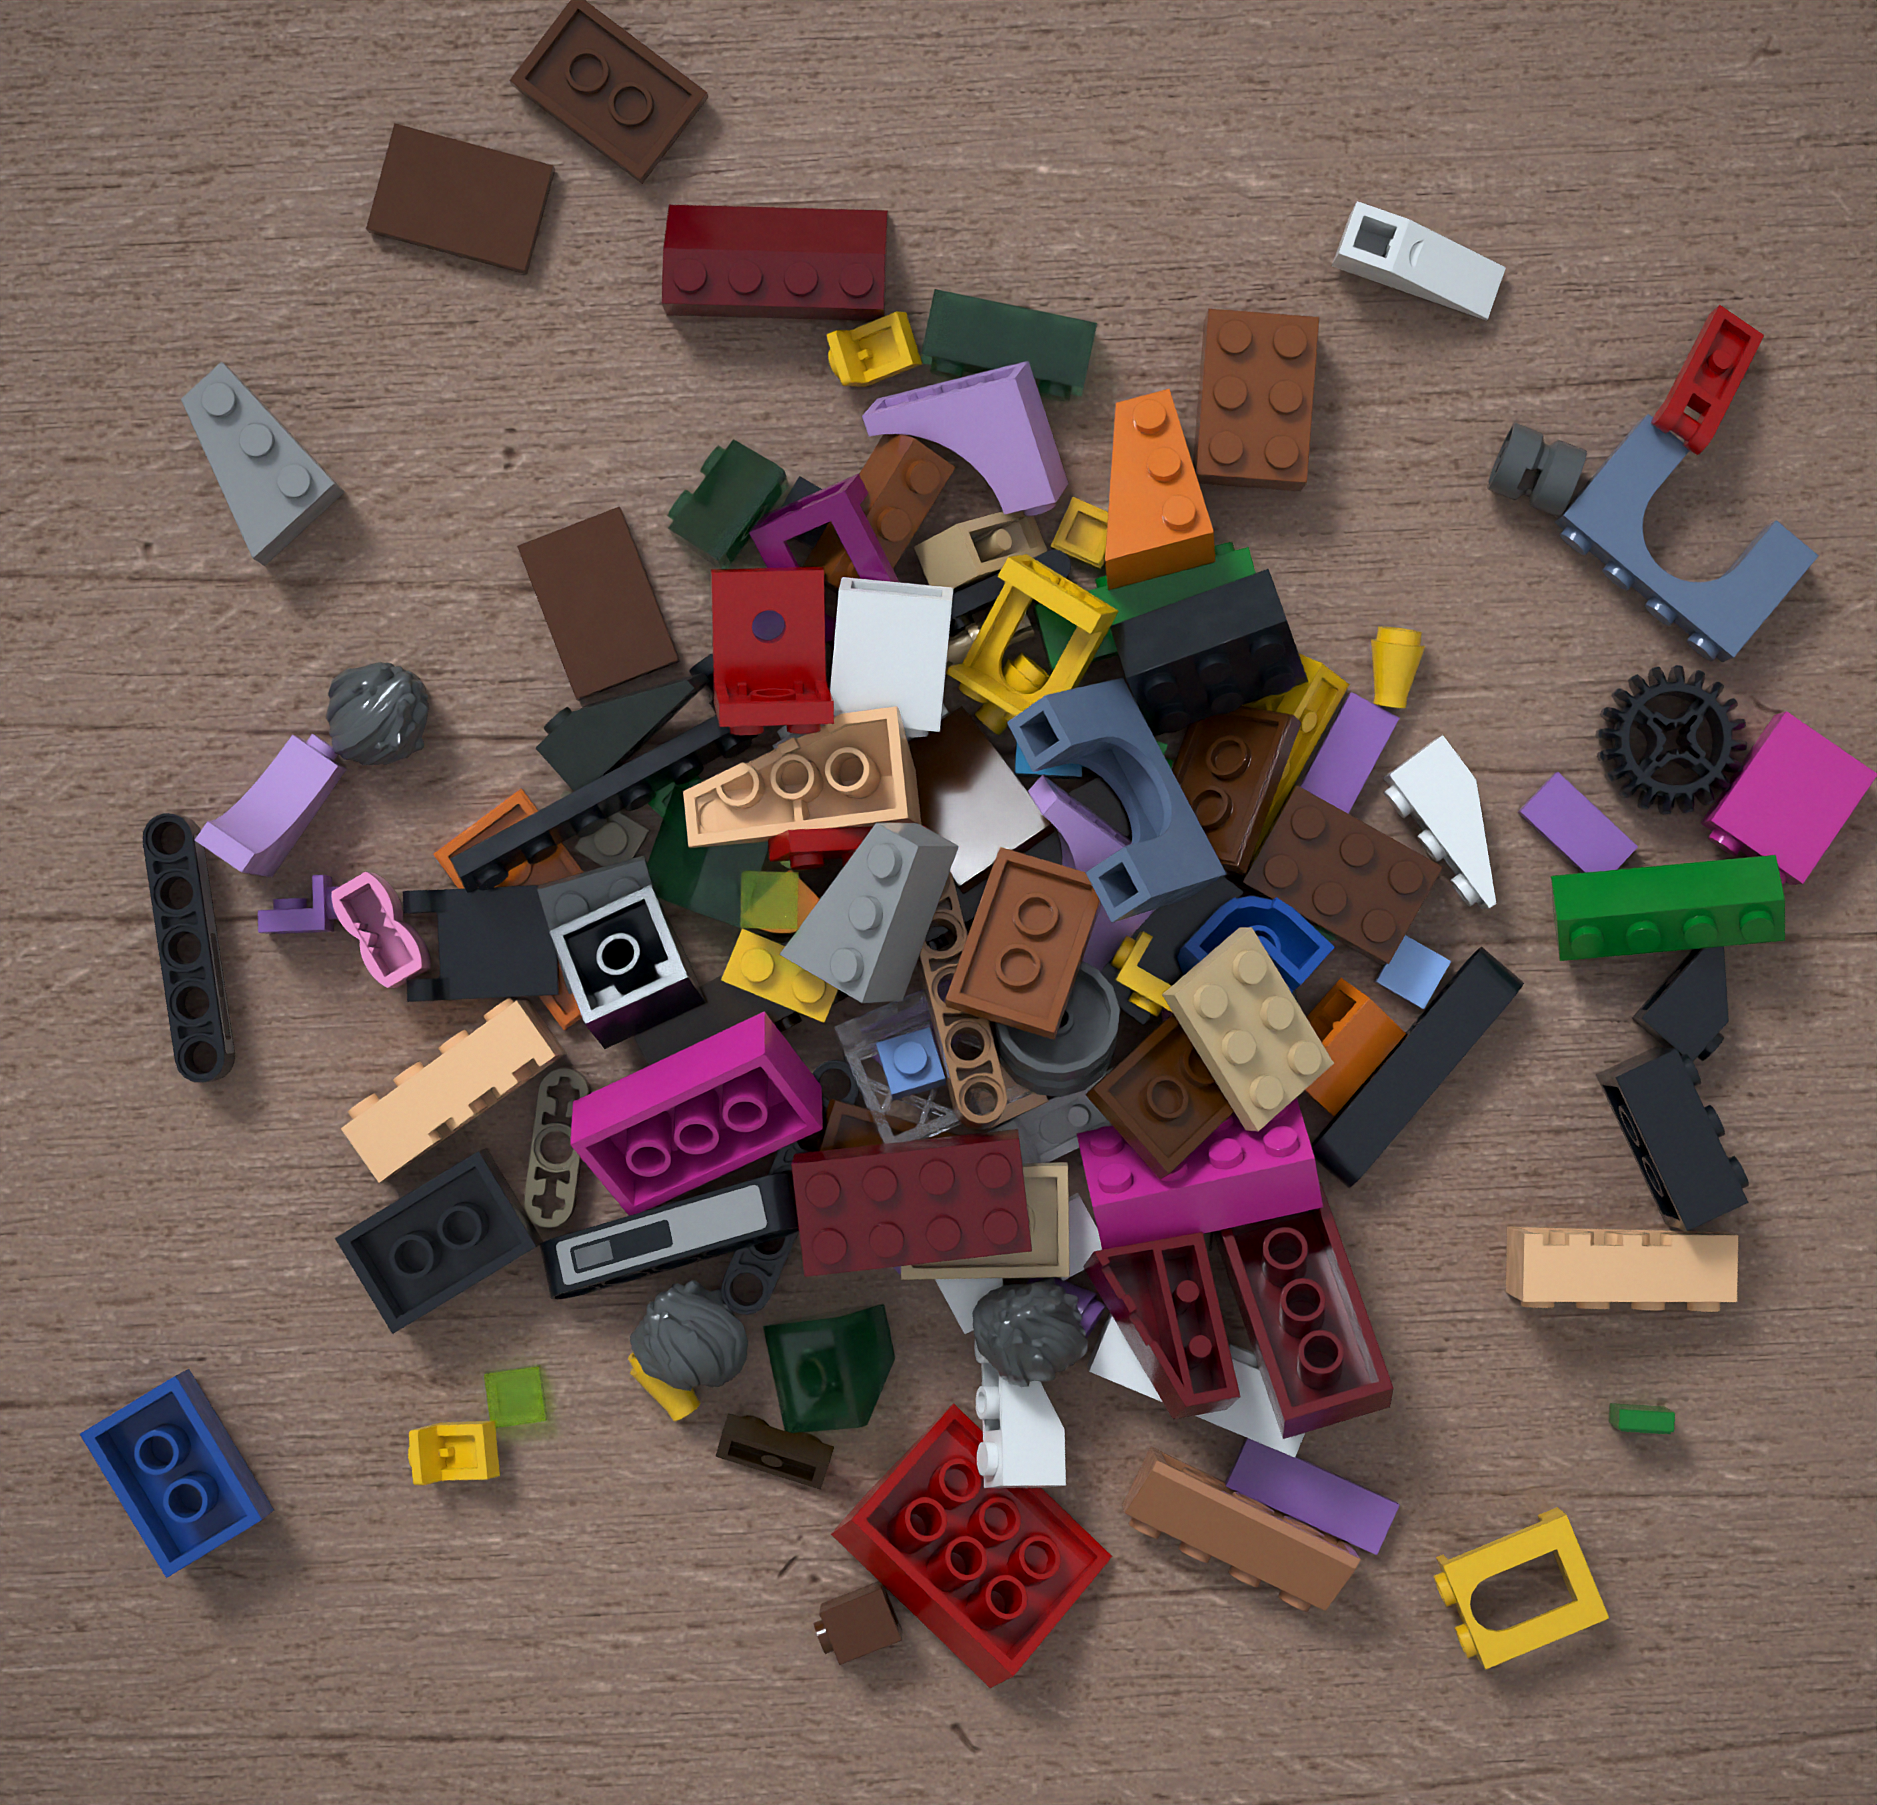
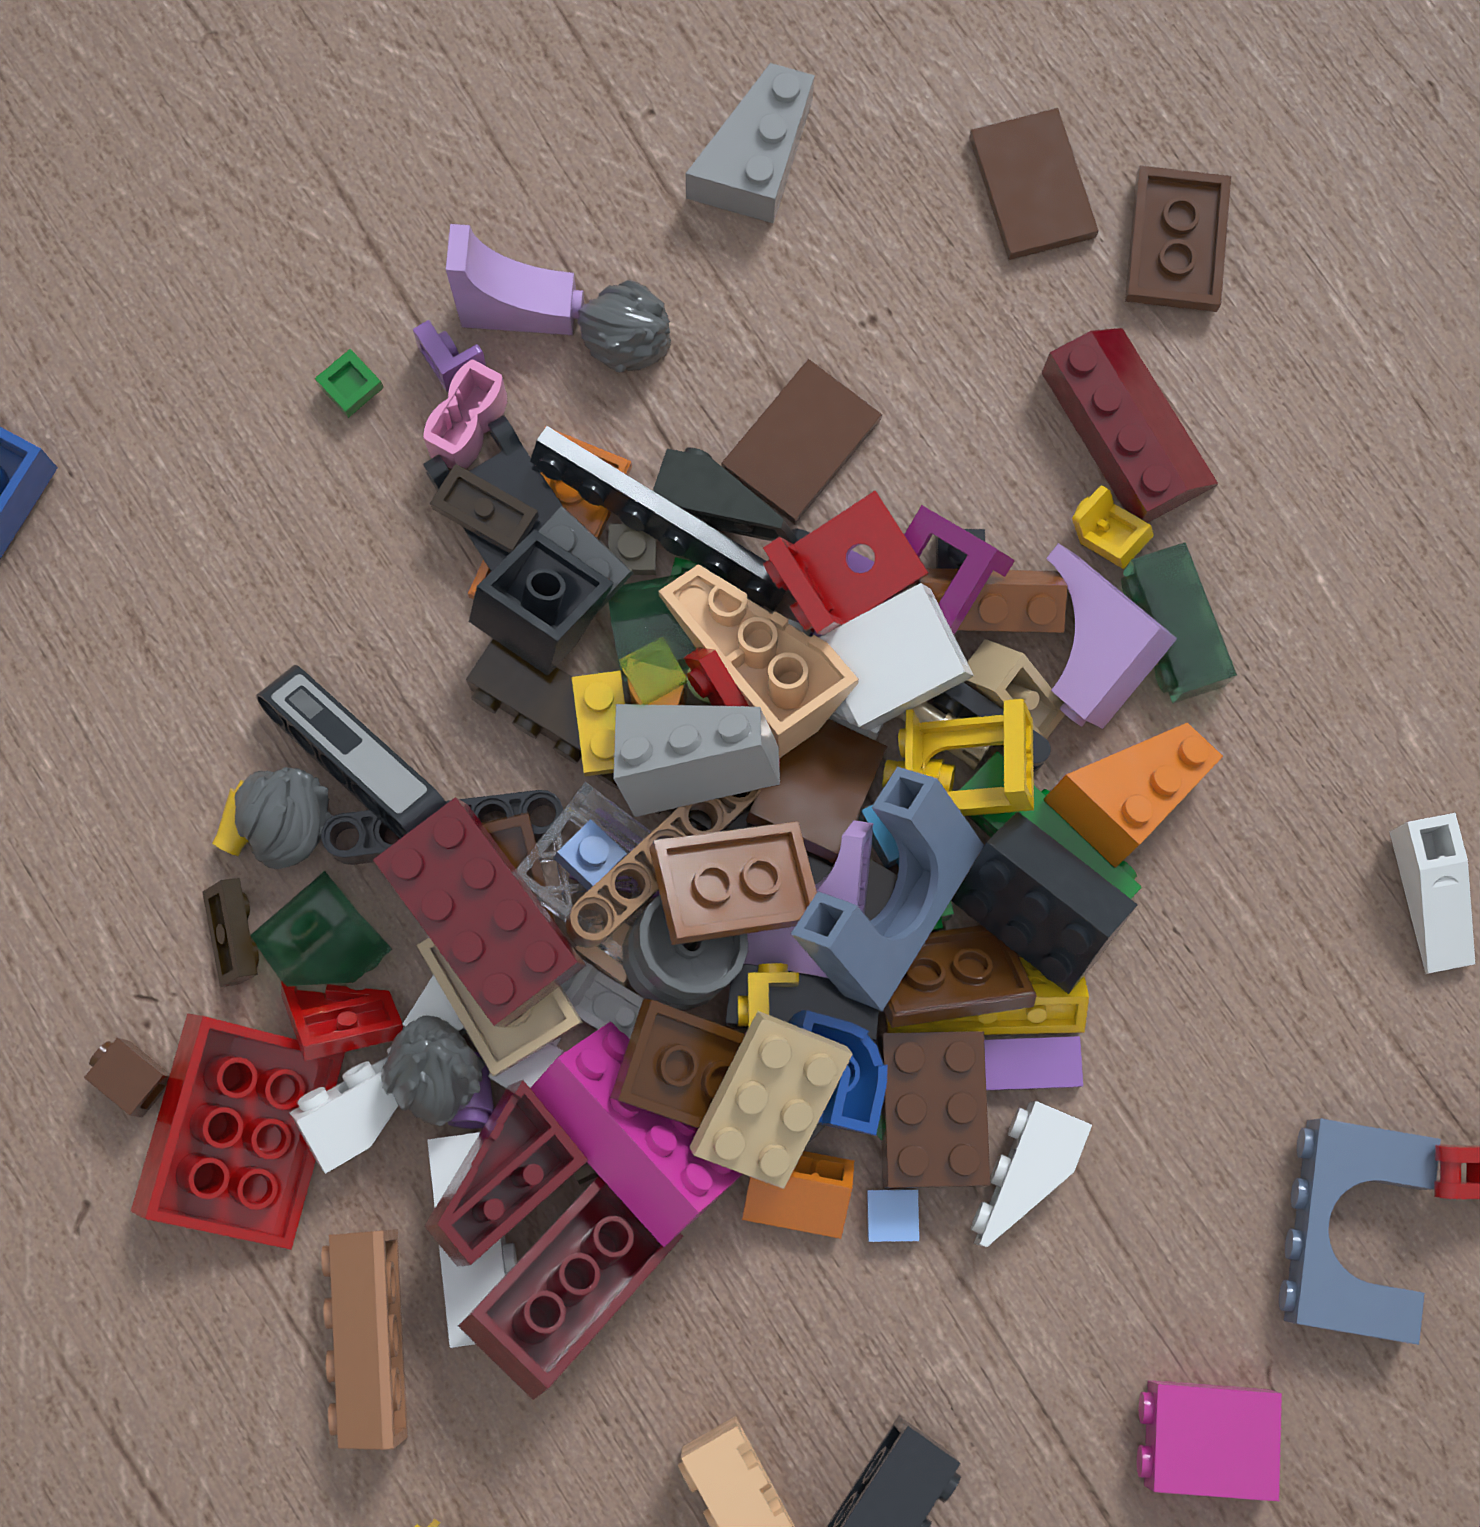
camera: 55 degrees right, 10 degrees down
black beam [142,813,235,1083] -> none
black brick [335,1148,543,1334] -> none
light nougat wedge [341,997,567,1183] -> none
yellow bracket [408,1421,500,1485] -> none
clear neon green tile [484,1364,548,1428] -> none
dark tan beam [524,1068,591,1228] -> none
dark pink brick [570,1011,823,1216] -> none
clear green slope [667,439,789,569] -> none
yellow tile [1050,497,1108,571] -> none
dark orange brick [1193,309,1319,492] -> none
medium lavender tile [1225,1437,1400,1555] -> none
black beam [1311,946,1524,1188] -> none
yellow cone [1371,626,1426,708] -> none
dark grey wheel [1487,422,1587,518] -> none
medium lavender tile [1517,772,1638,873] -> none
green brick [1551,855,1785,961] -> none
black gear [1595,665,1747,815] -> none
black slope [1632,946,1729,1061] -> none
none -> red wing [280,980,403,1061]
none -> green plate [315,349,384,418]
none -> dark brown plate [430,464,539,554]

